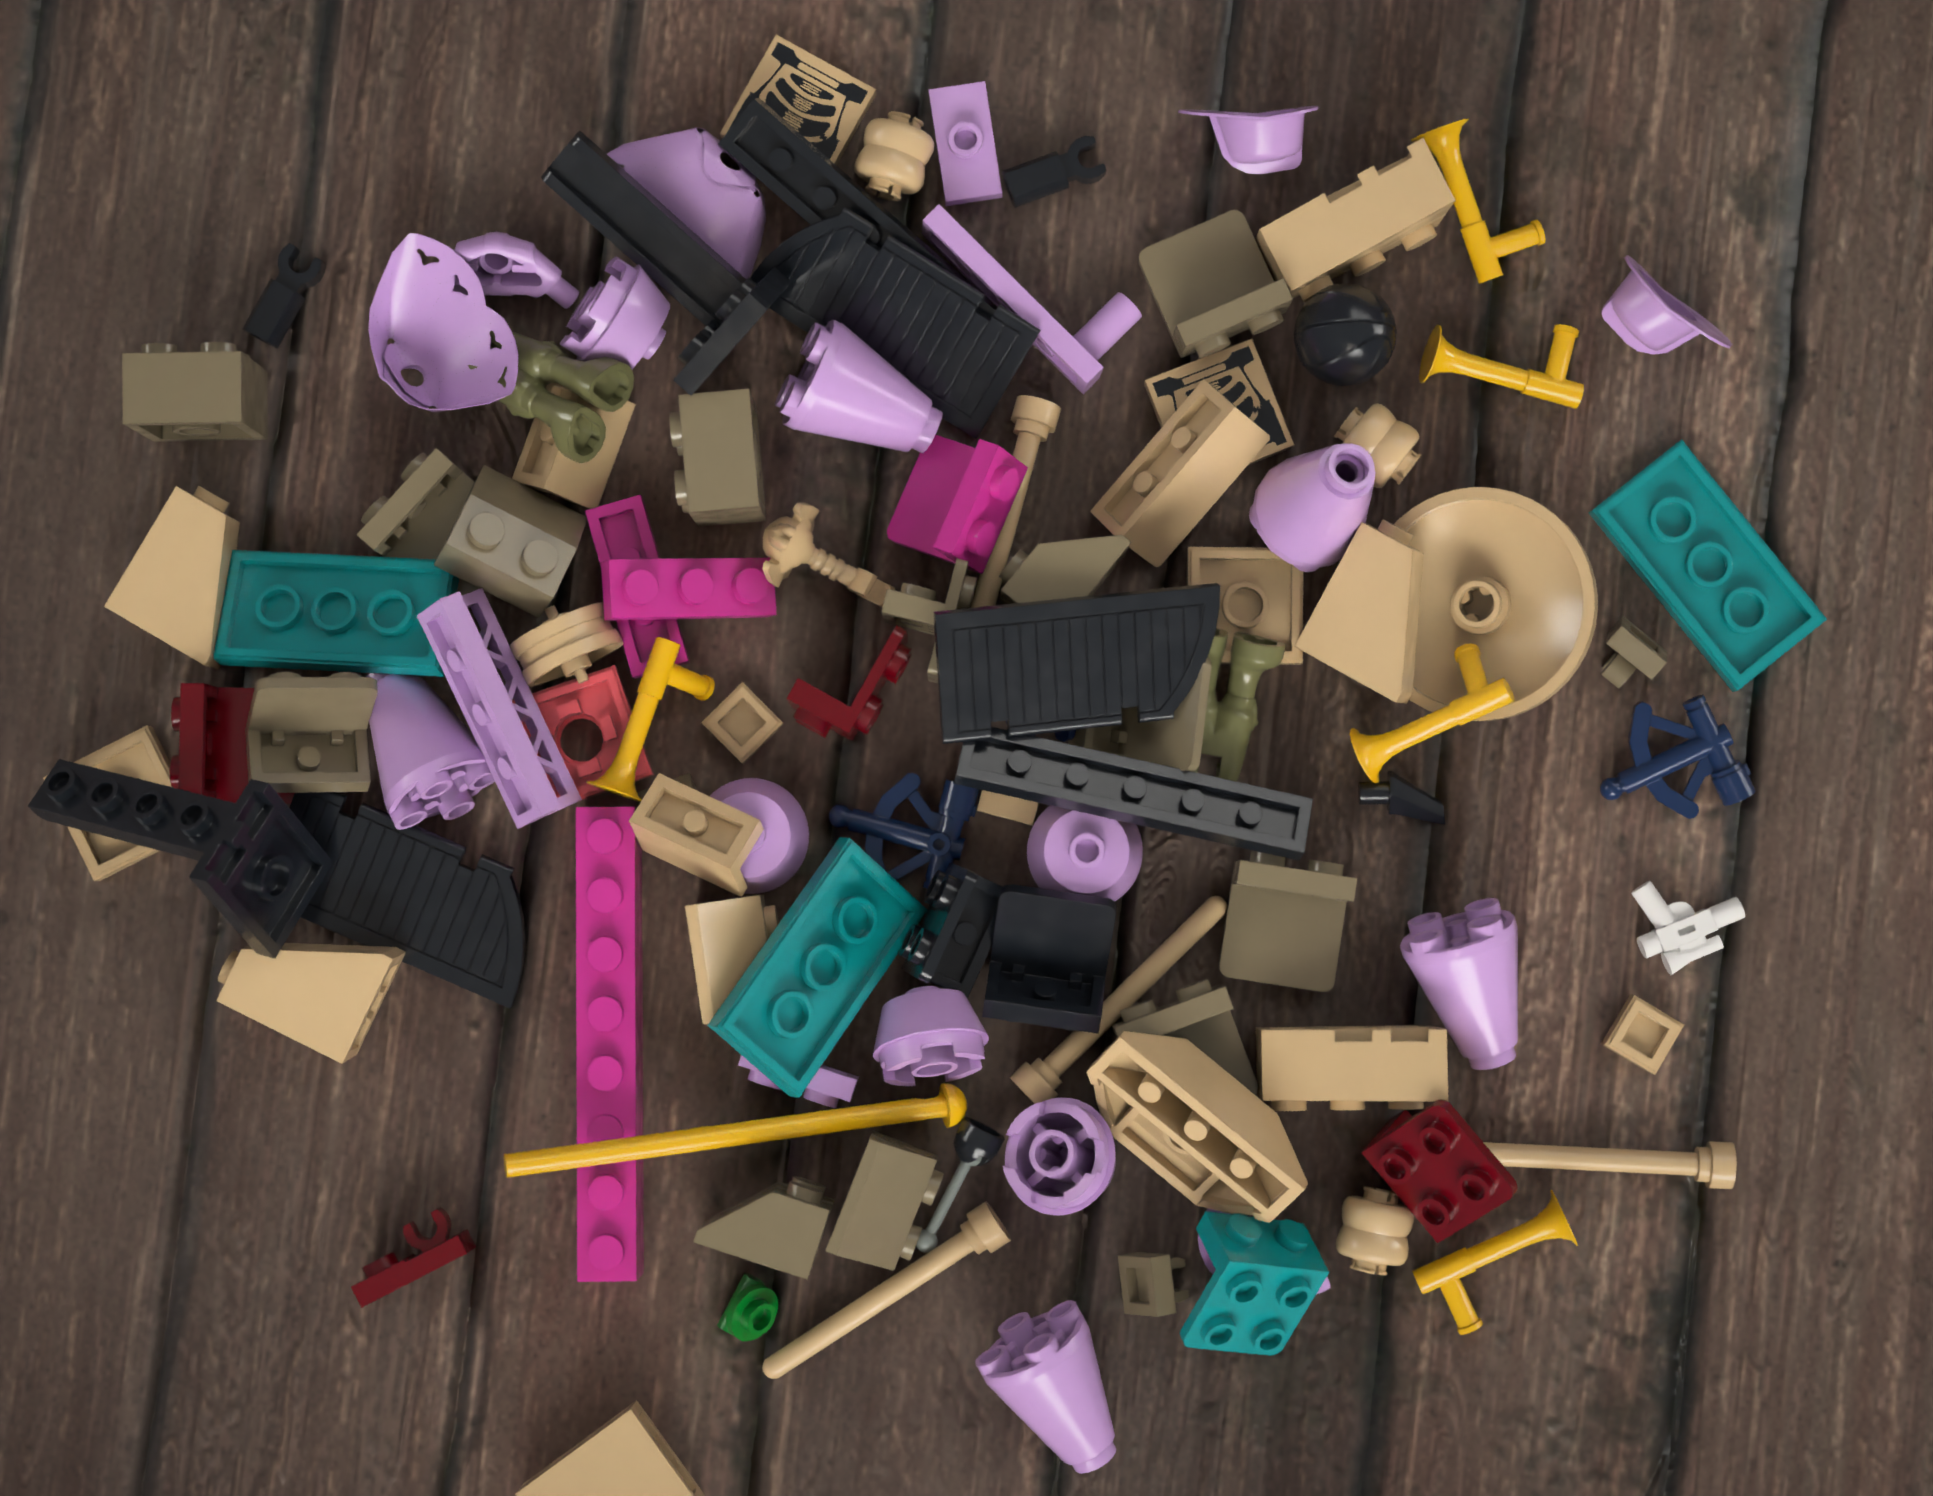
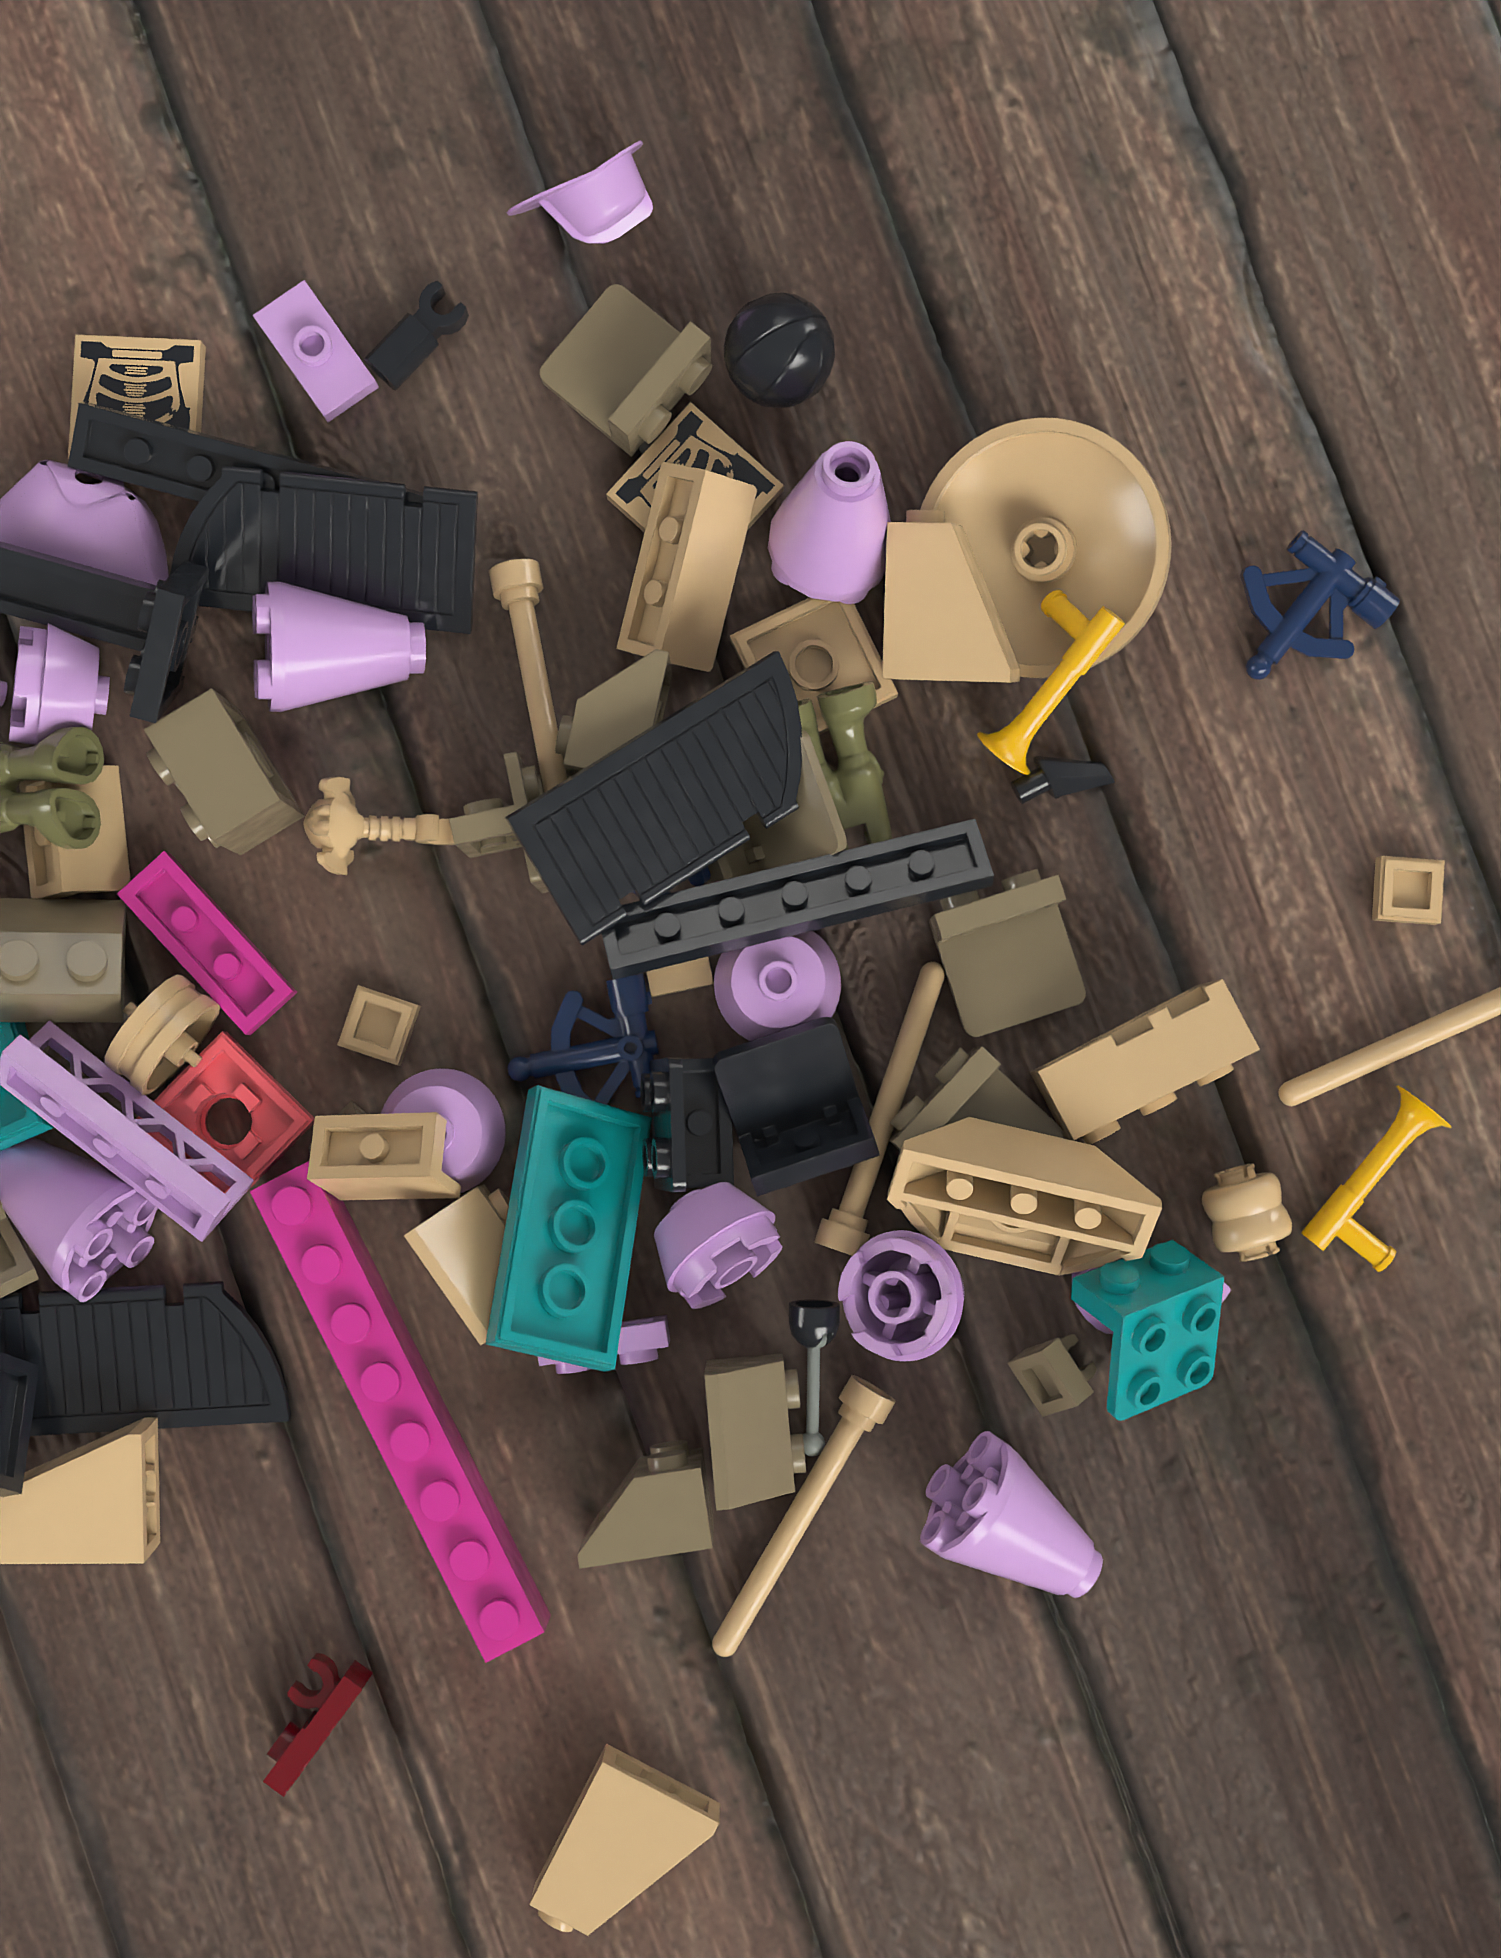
camera: 30 degrees left, 0 degrees up
yellow bar [504,1083,967,1178] -> none
yellow piece [586,637,715,802] -> none
dark pink plate [601,557,777,621] -> none
green plate [717,1273,778,1341] -> none
dark red bracket [786,625,912,741] -> none
tan piece [854,111,934,201] -> none
dark pink bracket [887,435,1028,574] -> none
lavender piece [922,204,1142,394] -> none
tan wedge [1255,138,1455,302] -> none
tan piece [1334,403,1421,488] -> none
dark red bracket [1361,1100,1518,1243] -> none
lavender cone [1400,898,1518,1070] -> none
yellow piece [1411,119,1546,284] -> none
yellow piece [1419,324,1584,409] -> none
teal tile [1589,439,1827,692] -> none
lavender piece [1601,255,1732,354] -> none
dark tan tile [1601,615,1667,688] -> none
white piece [1631,880,1745,975] -> none

